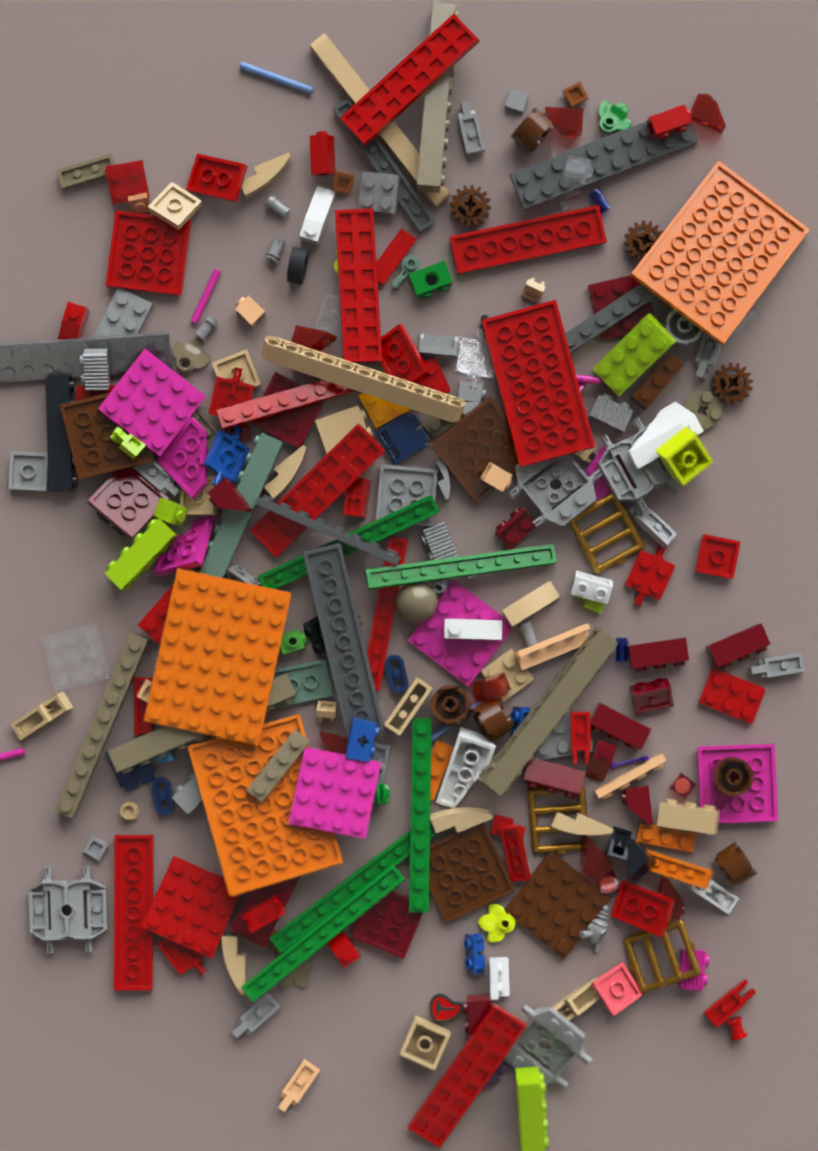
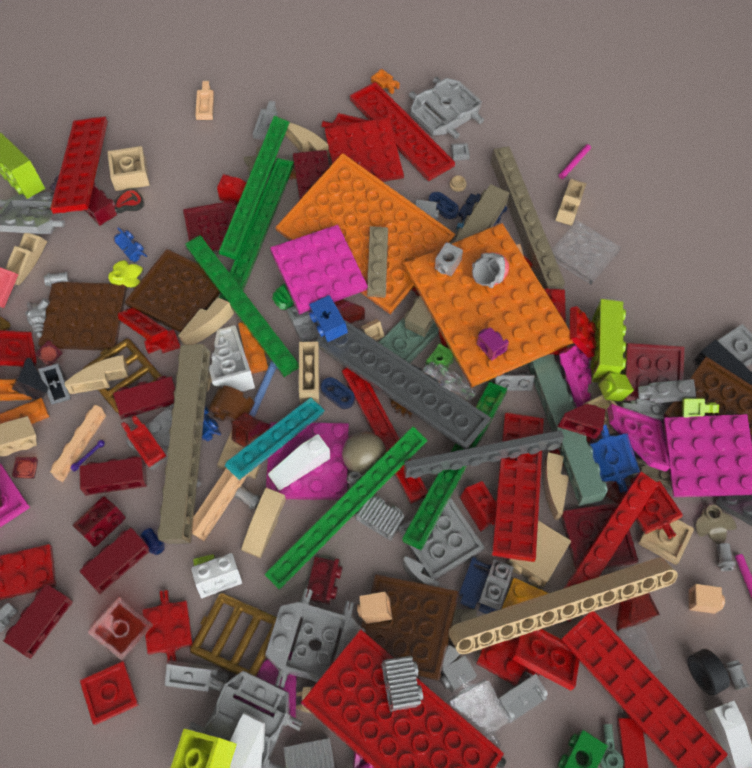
camera: 140 degrees right, 25 degrees down
red hinge [243,894,286,933] -> none
reddish brown brick [431,685,472,727] -> none
white bracket [489,957,509,1000] -> none
clear red slope [580,835,614,881] -> none
dark red slope [585,739,617,782] -> none
dark red slope [621,785,653,825] -> none
none -> light grey pin [44,272,69,287]
none -> clear red slope [87,597,153,660]
none -> teal plate [225,397,325,480]
none -> orange plate [371,69,400,94]
none -> light grey brick [381,656,423,711]
none -> clear plate [423,361,476,401]
none -> light grey brick [435,242,463,276]
none -> light grey hair [472,252,509,288]
none -> magenta brick [477,327,509,361]
none -> light grey slope [479,560,514,610]
none -> red plate [570,306,597,358]
none -> light grey hinge [638,379,696,403]

